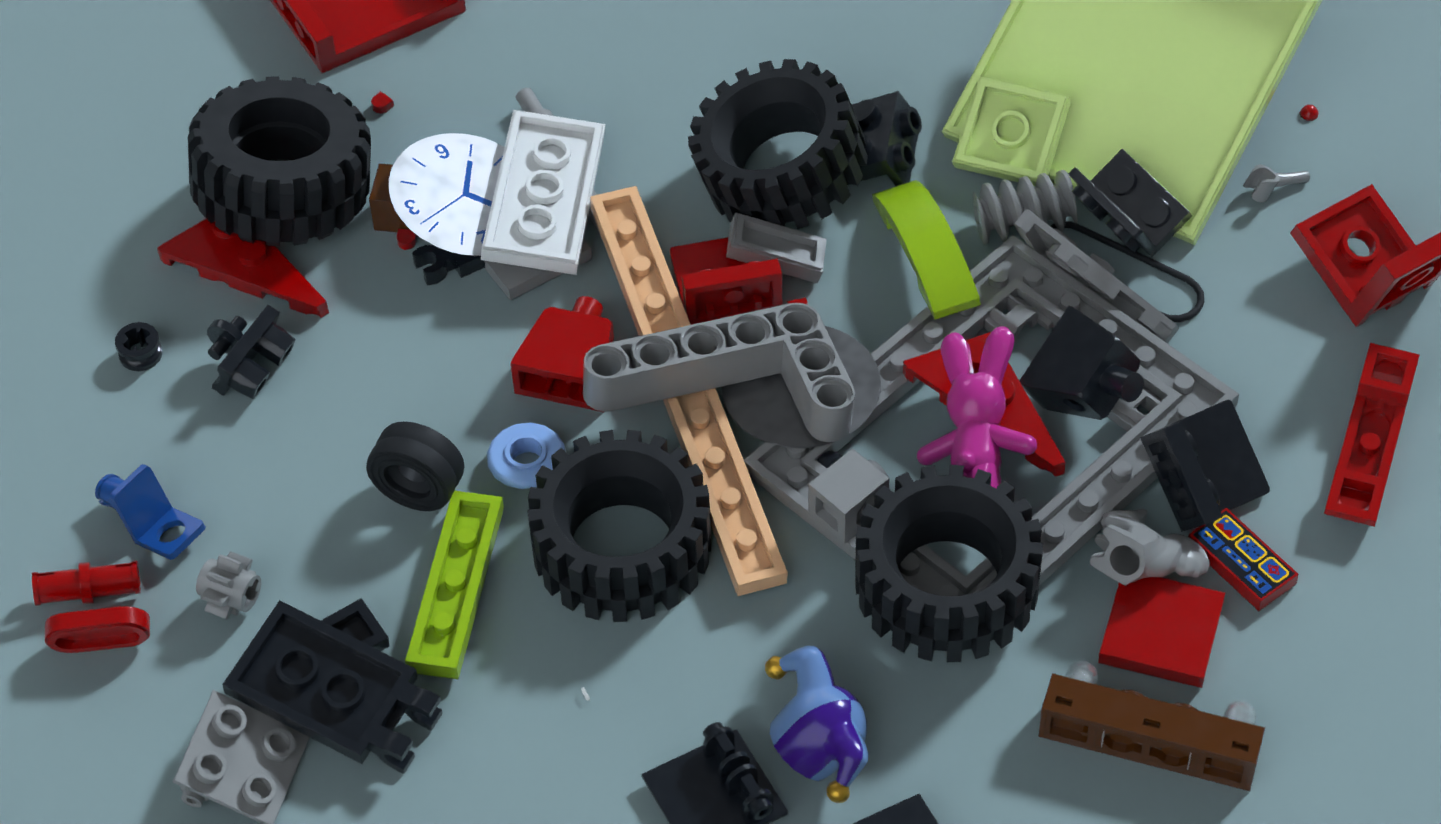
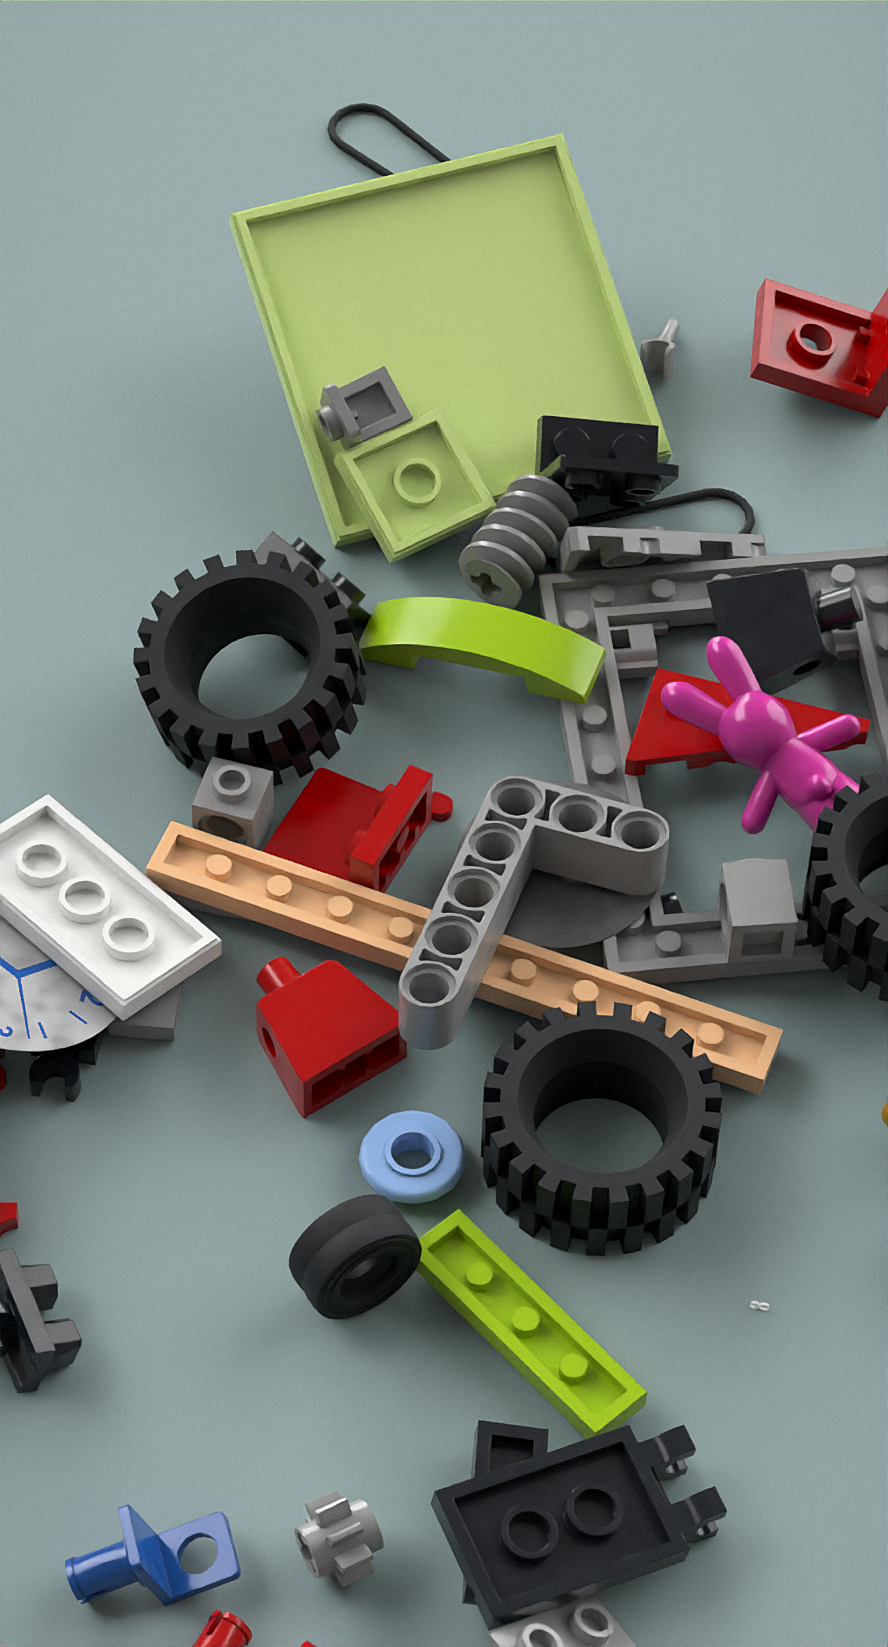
camera: 55 degrees left, 0 degrees up
light grey tile [726,212,826,284] -> none
none -> light grey brick [191,756,274,851]
none -> light grey bracket [316,366,413,450]

